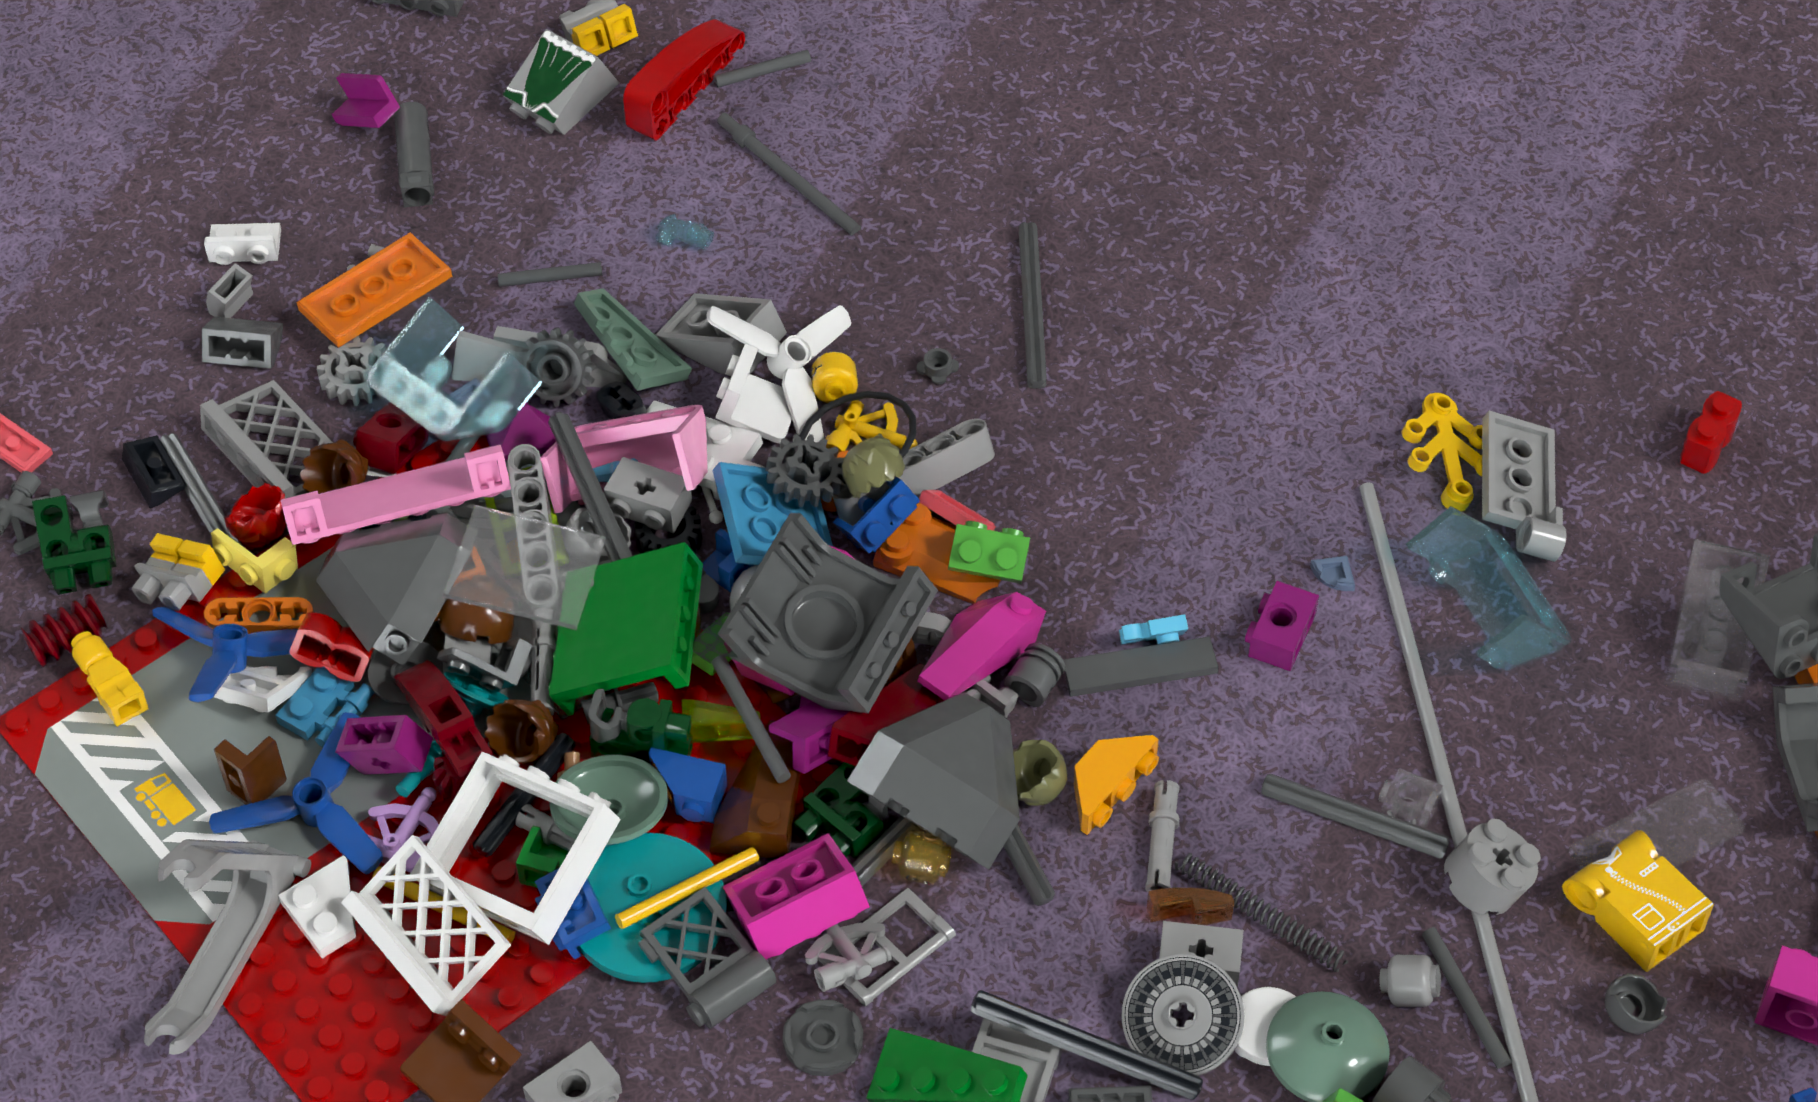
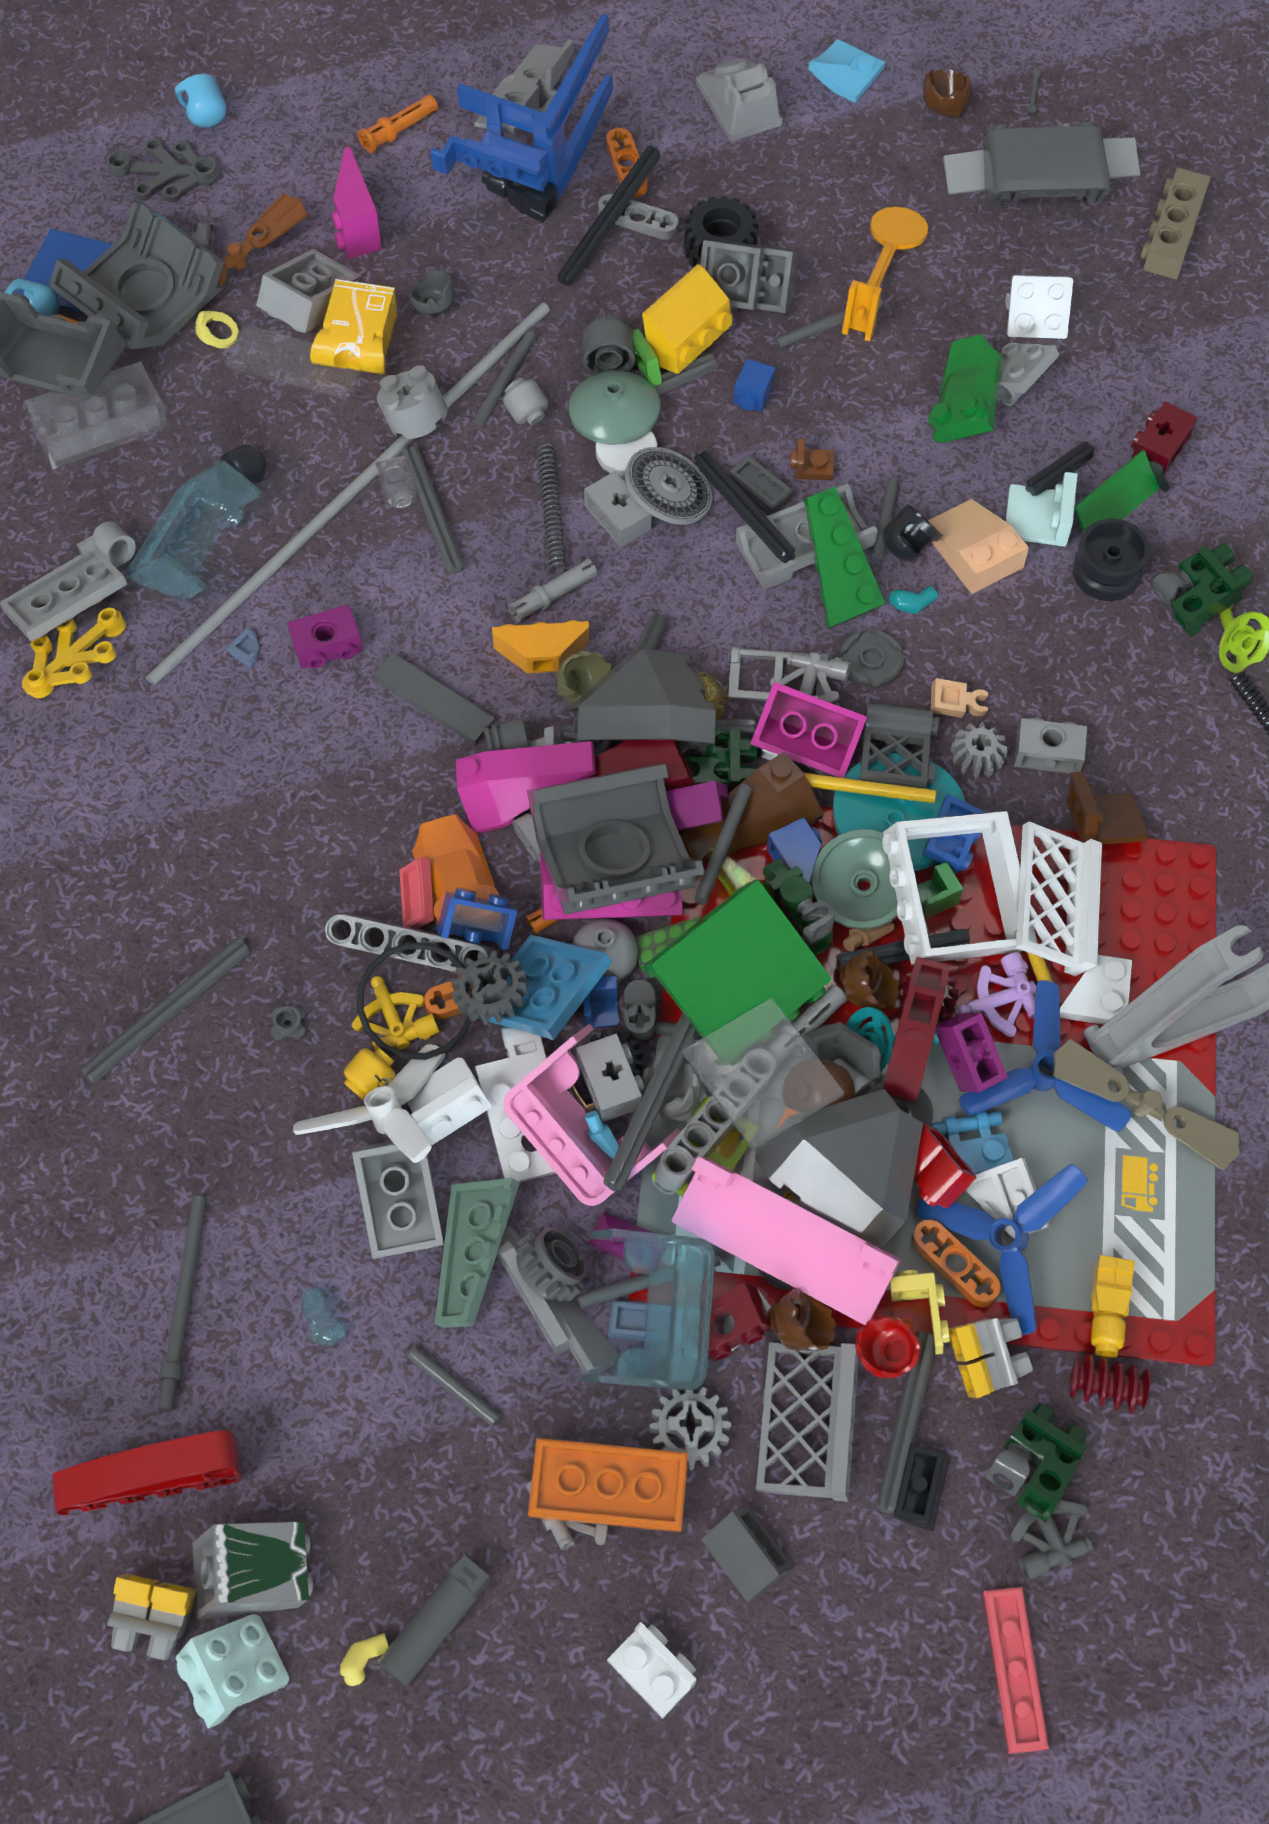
camera: 135 degrees left, 10 degrees up
light grey piece [206,263,253,318] -> none
reddish brown panel [214,736,287,805] -> none
magenta panel [331,73,401,128] -> none
black beam [597,382,647,419] -> none
dark grey bar [714,50,811,88] -> none
olive hair [842,434,905,498] -> none
bright green bracket [948,521,1030,584] -> none
medium azure plate [1119,614,1188,645] -> none
clear orange slope [1147,888,1234,925] -> none
none -> light aqua bracket [175,1614,289,1729]
none -> light yellow piece [195,311,239,349]
none -> black head [218,444,266,490]
none -> light grey slope [256,249,361,333]
none -> light yellow arm [340,1633,389,1686]
none -> light nougat plate [931,678,988,718]
none -> light grey gear [951,722,1008,779]
none -> dark tan piece [1053,1039,1240,1170]

